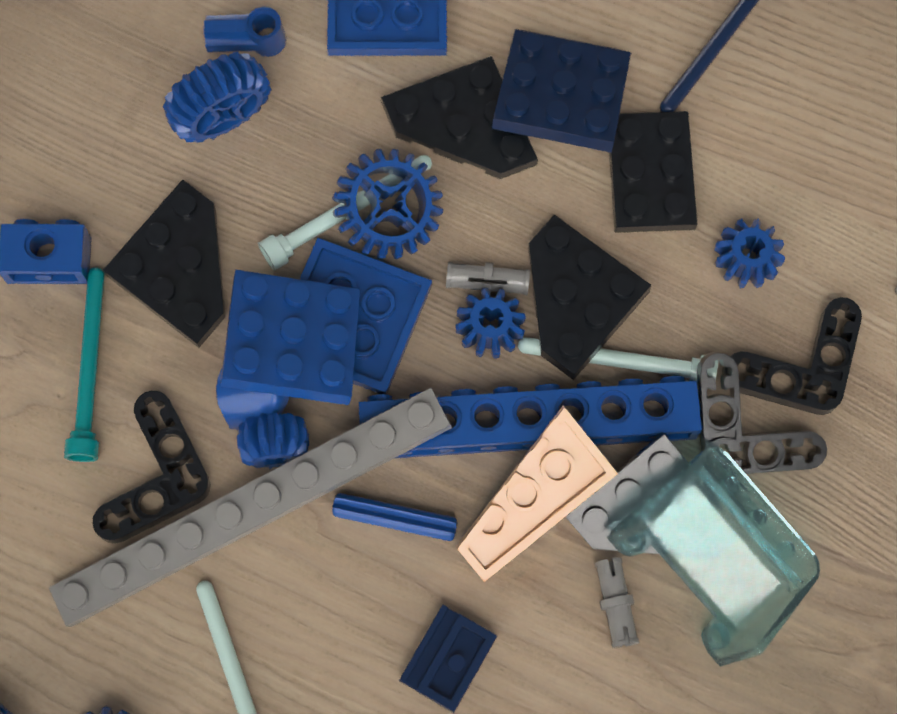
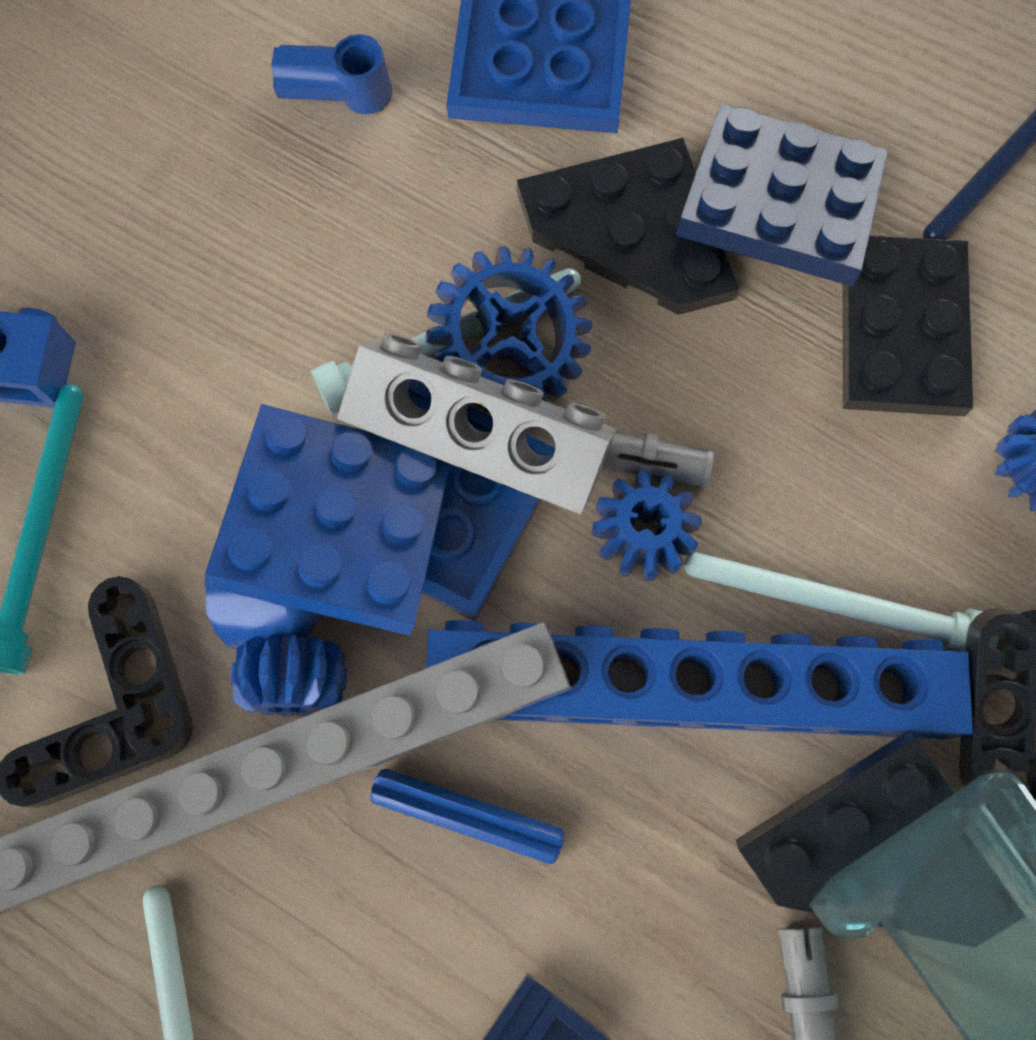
camera: 10 degrees right, 0 degrees up
black plate [103,179,225,348] -> none
blue gear [163,52,271,143] -> none
light nougat wing [456,406,618,582] -> none
black plate [528,215,651,380] -> none
none -> light grey brick [337,333,617,515]

